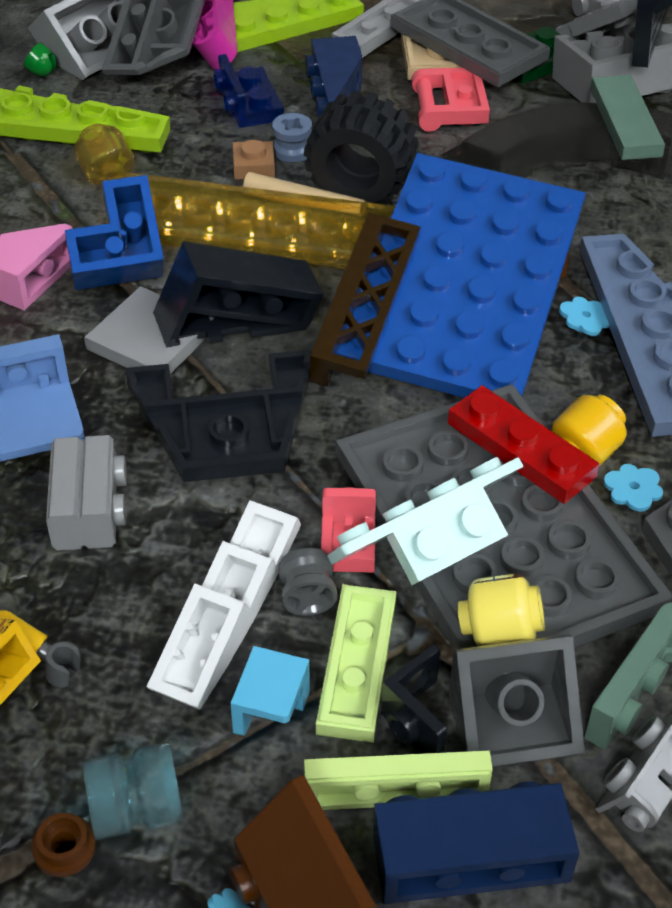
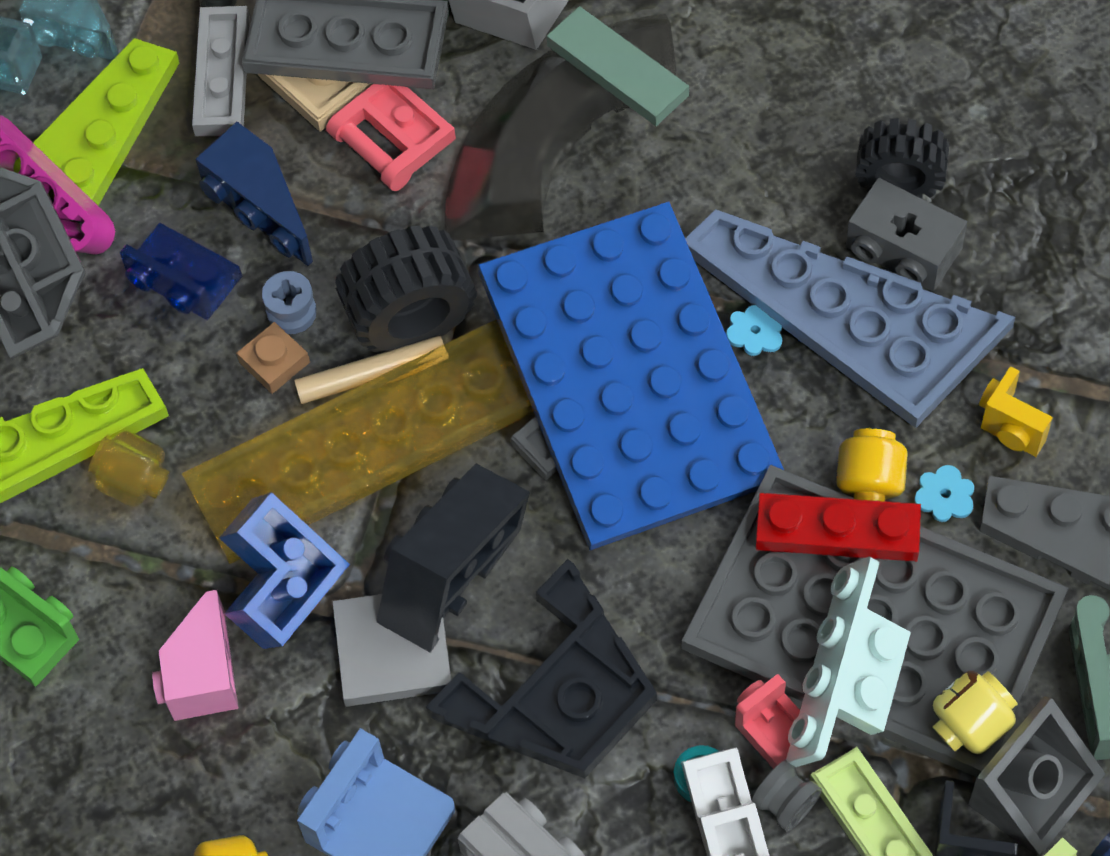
camera: 35 degrees left, 15 degrees up
dark brown fence [310,212,421,387] -> none

